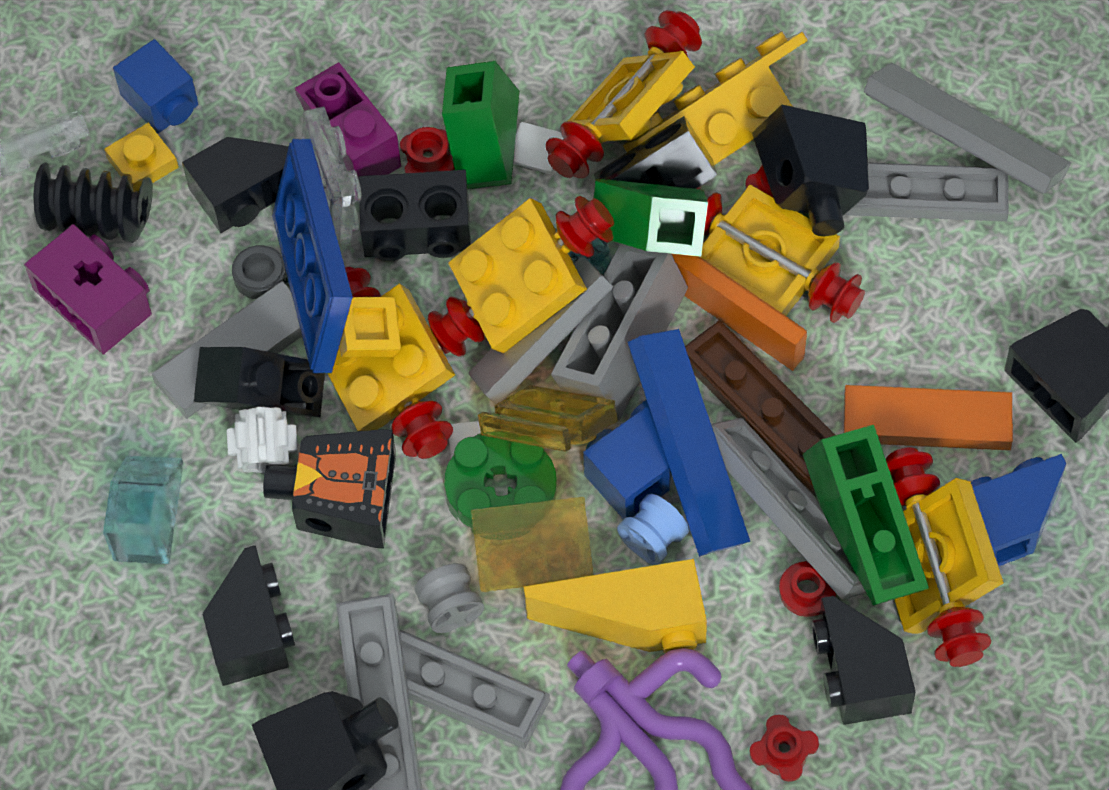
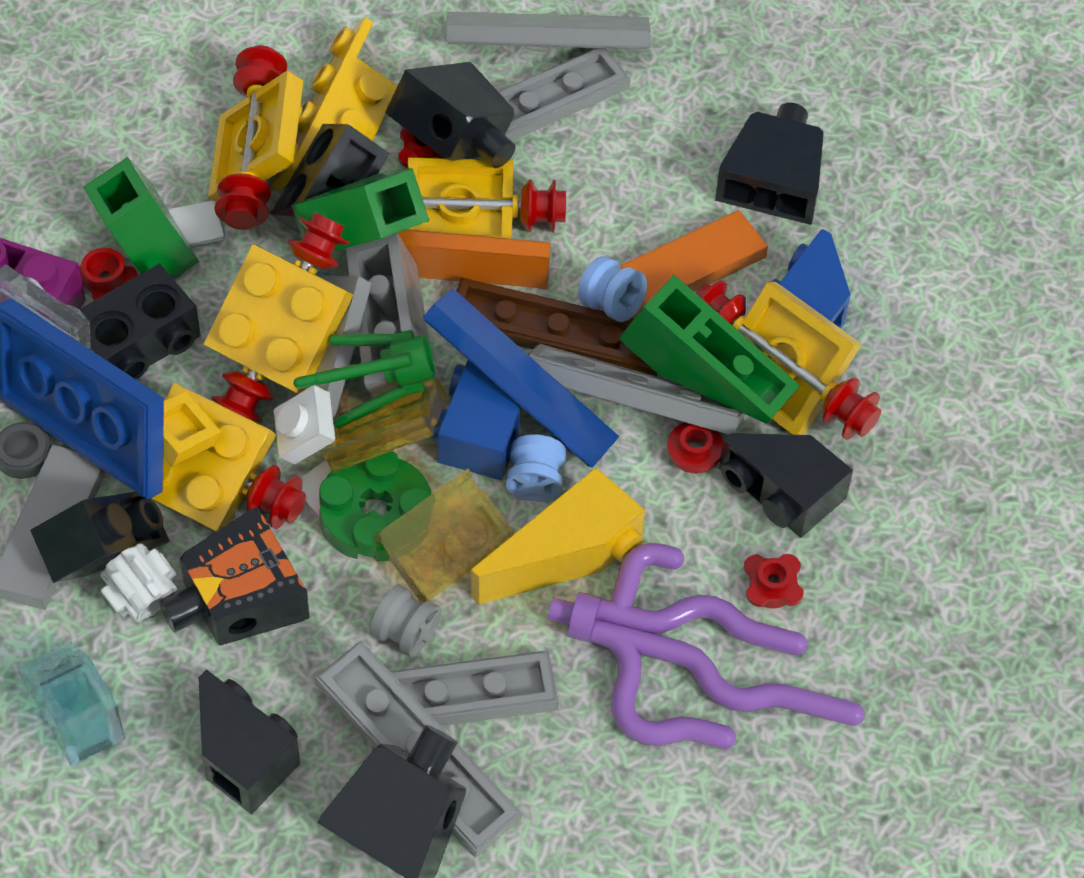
camera: 40 degrees left, 5 degrees down
none -> white plate [274,385,336,464]
none -> green plant [293,329,436,428]
none -> light blue wheel [578,256,647,322]

